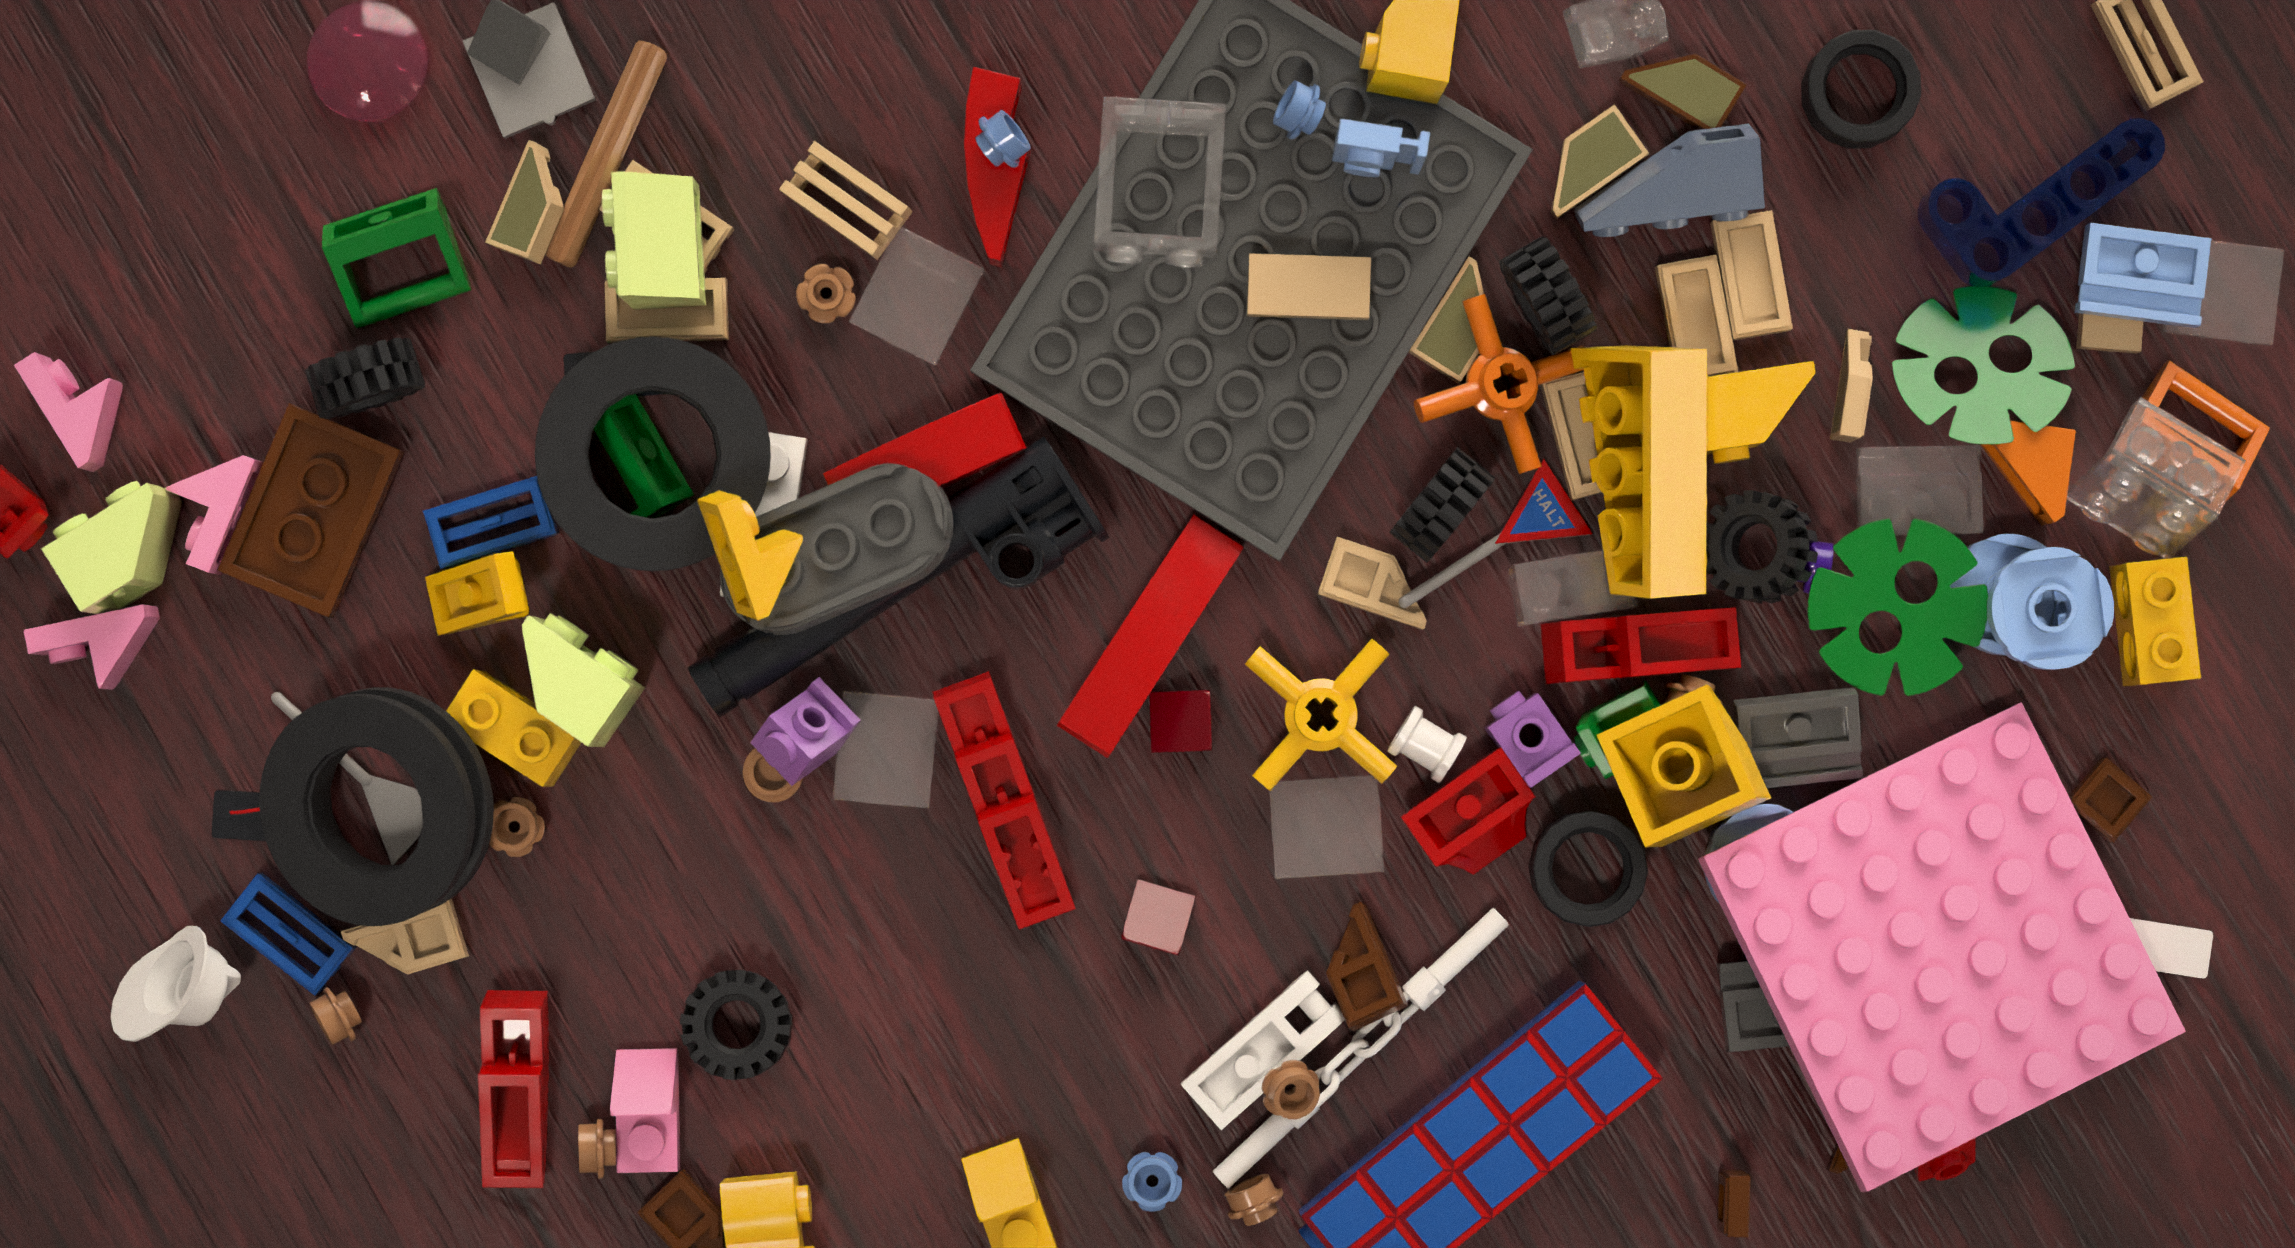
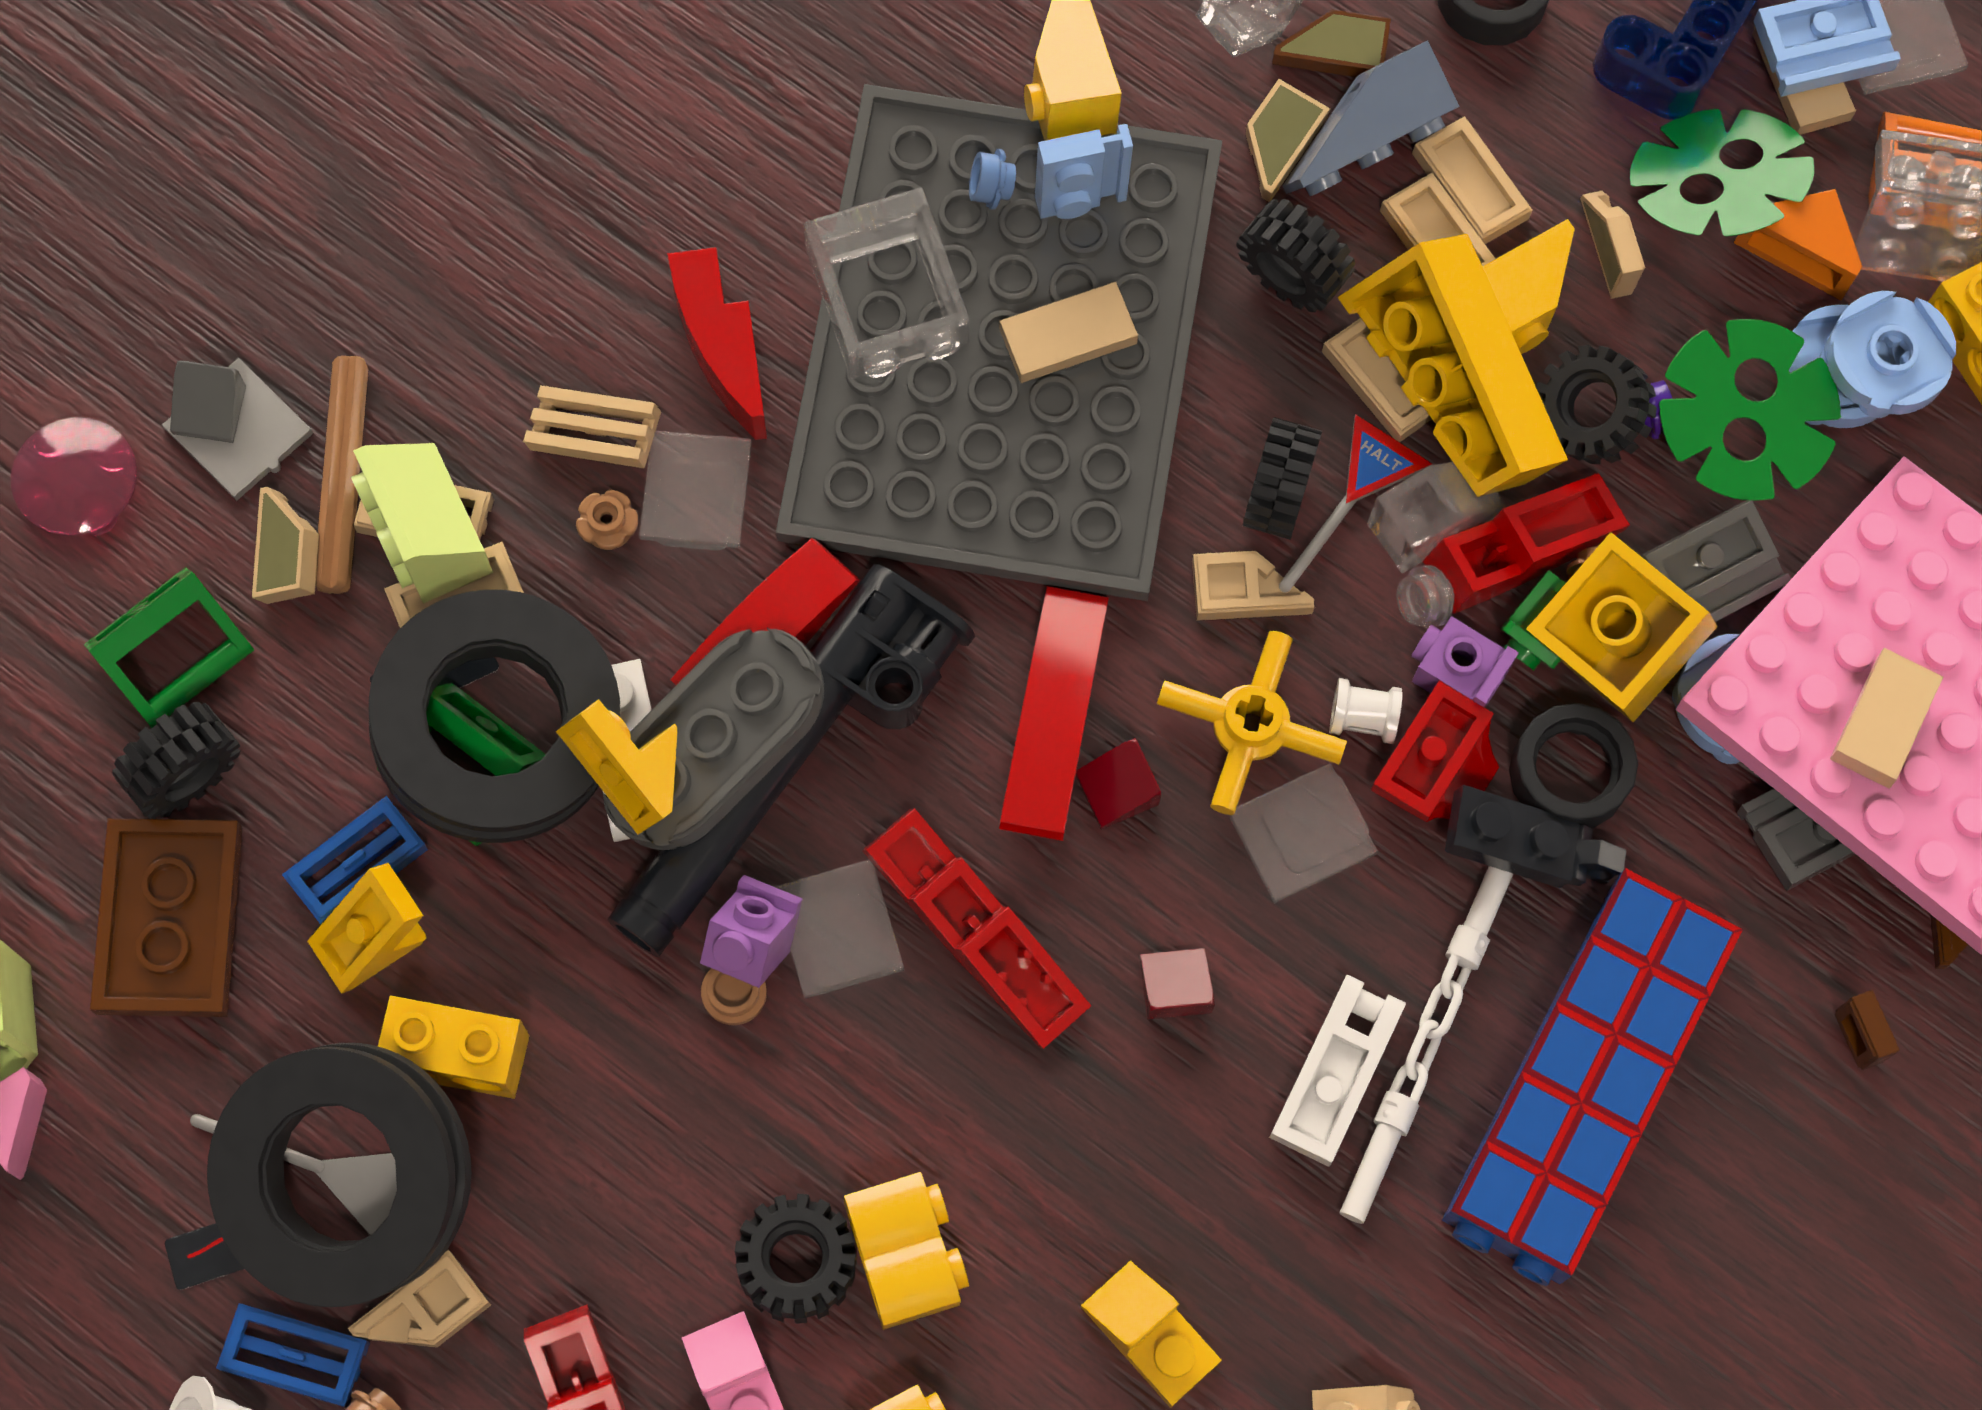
camera: 25 degrees left, 15 degrees down
bright pink slope [165,455,263,575] -> none
medium nougat plate [489,797,545,857] -> none
yellowish green slope [522,613,645,747] -> none
medium blue plate [975,110,1031,168] -> none
medium blue plate [1122,1152,1182,1212] -> none
medium nougat plate [1225,1174,1283,1226] -> none
medium nougat plate [1261,1060,1320,1119] -> none
reddish brown tile [1326,902,1408,1031] -> none
olive tile [1408,256,1484,384] -> none
orange bar [1414,294,1583,474] -> none
clear plate [1856,445,1983,536] -> none
none -> yellow brick [844,1172,969,1330]
none -> clear plate [1396,565,1454,628]
none -> black hinge [1445,785,1626,888]
none -> tan tile [1830,648,1943,789]

